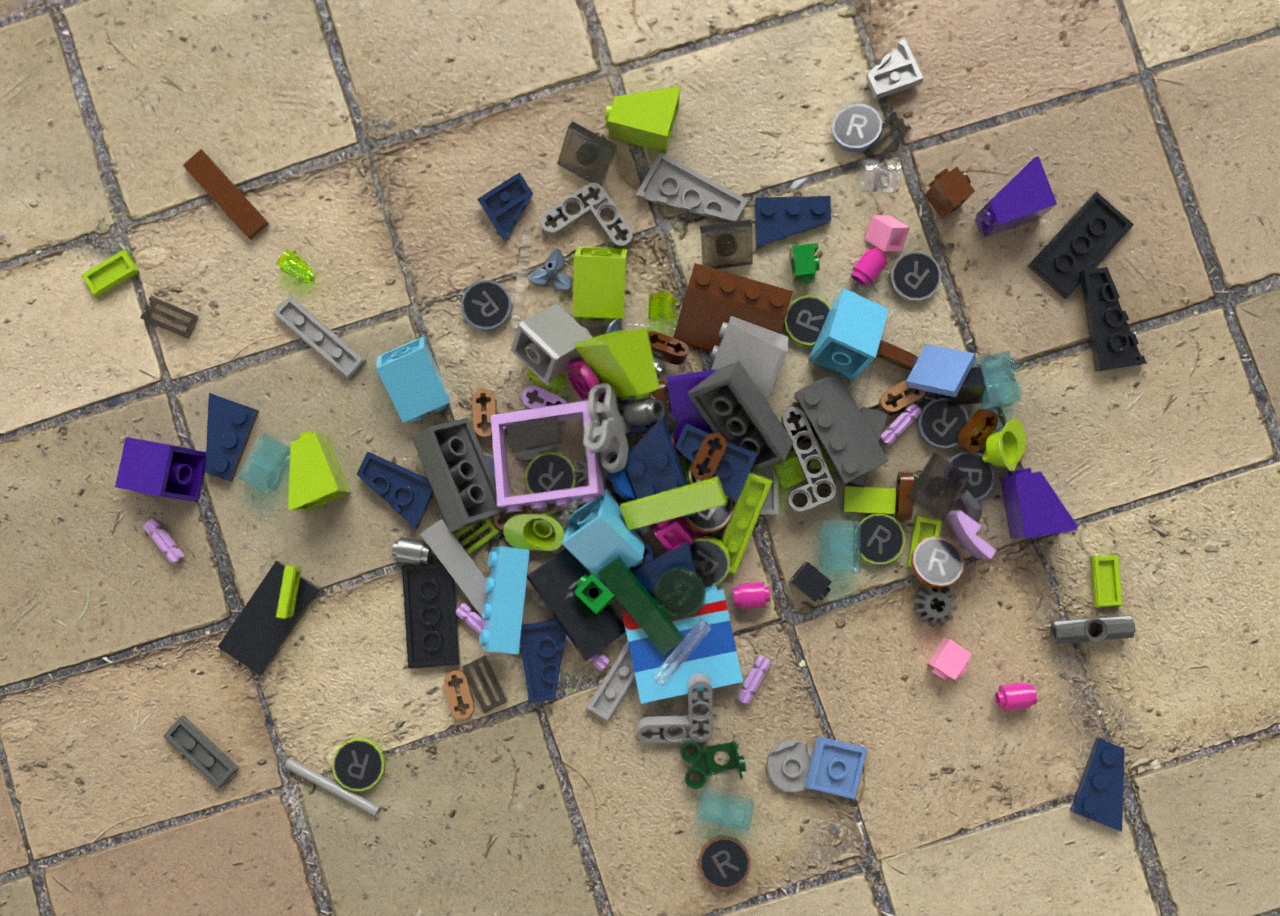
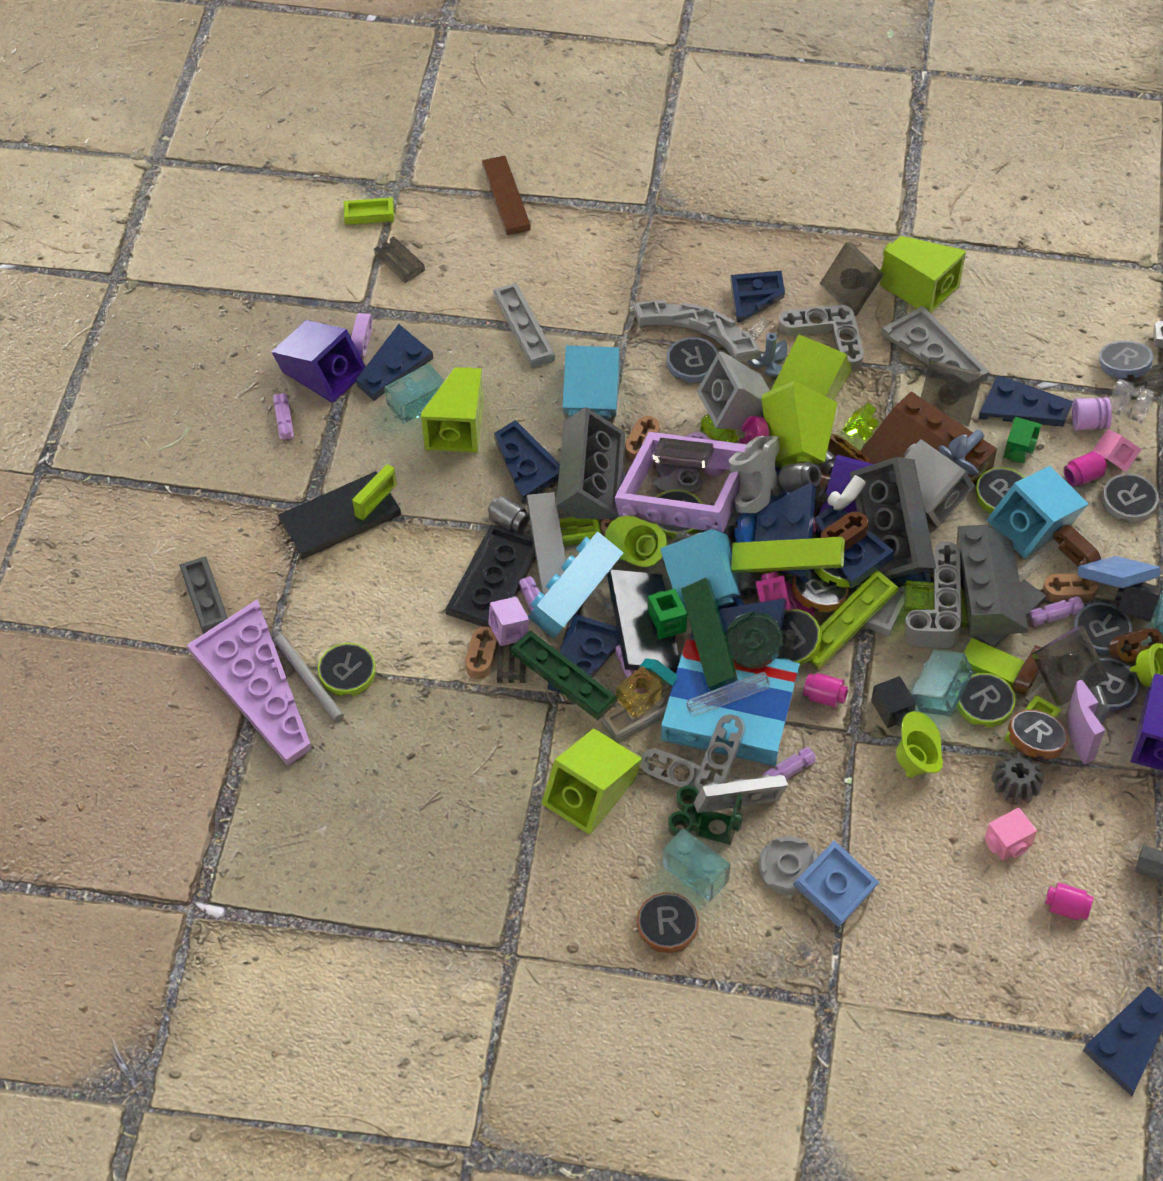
camera: 25 degrees right, 30 degrees down
clear neon green cone [276,249,316,284] -> none
none -> lavender wing [187,599,312,766]
none -> lavender beam [351,313,373,357]
none -> lavender brick [488,597,529,646]
none -> dark green tile [511,630,618,721]
none -> lime slope [541,728,642,835]
none -> clear yellow brick [616,666,662,719]
none -> light grey tile [633,301,761,362]
none -> teal tile [639,658,678,686]
none -> light grey plate [694,775,788,813]
none -> white arm [827,475,866,510]
none -> lime piece [896,711,943,778]
none -> sand blue plant [938,429,984,475]
none -> lavender piece [1072,397,1112,431]

